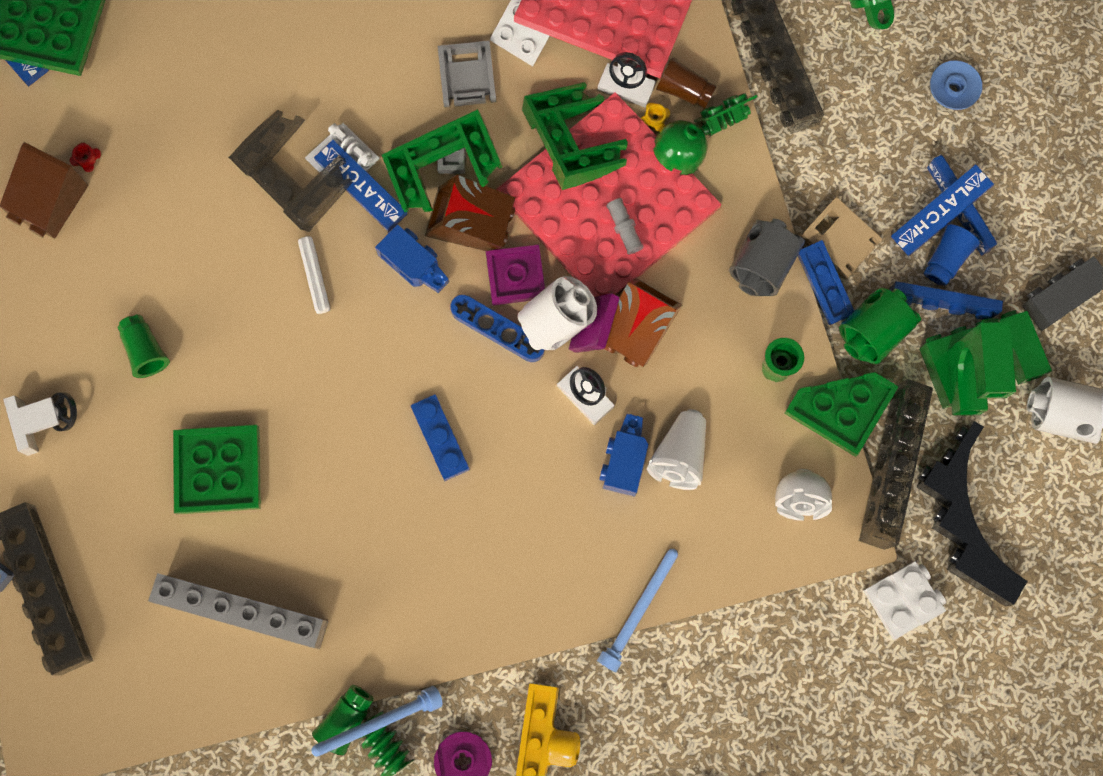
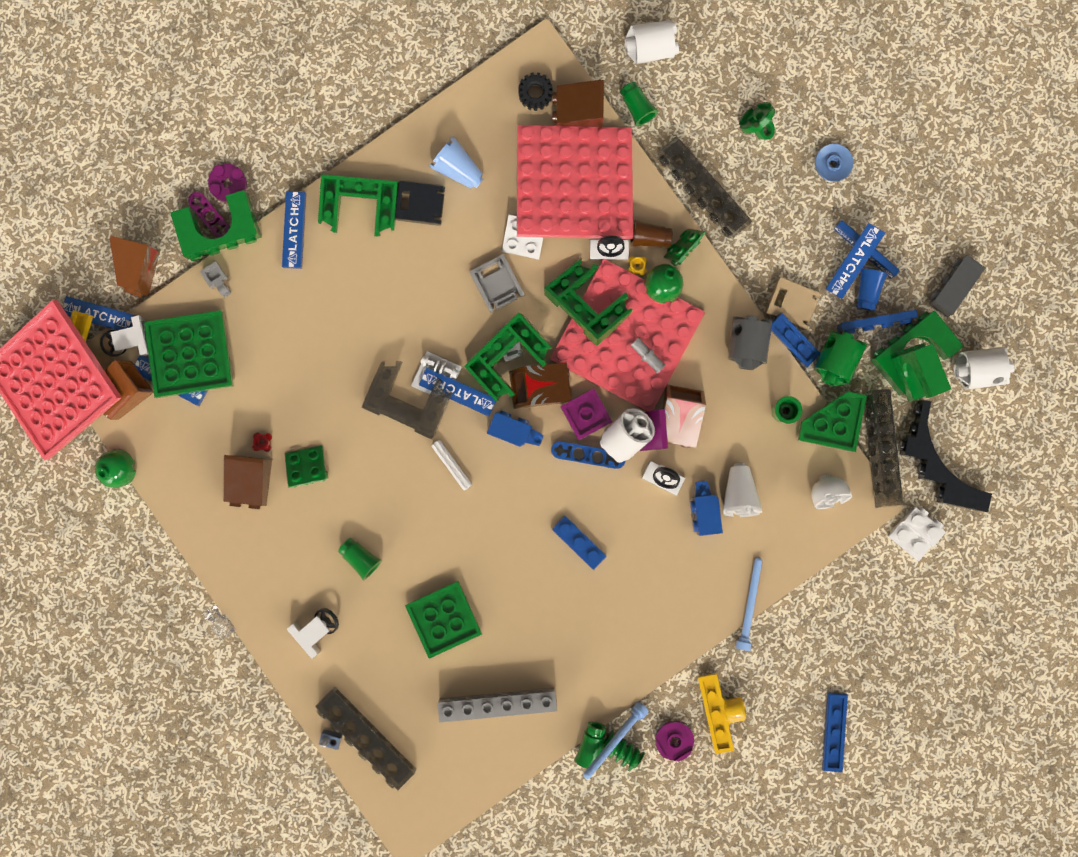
camera: 15 degrees left, 10 degrees up
none -> green hinge [285,445,329,488]

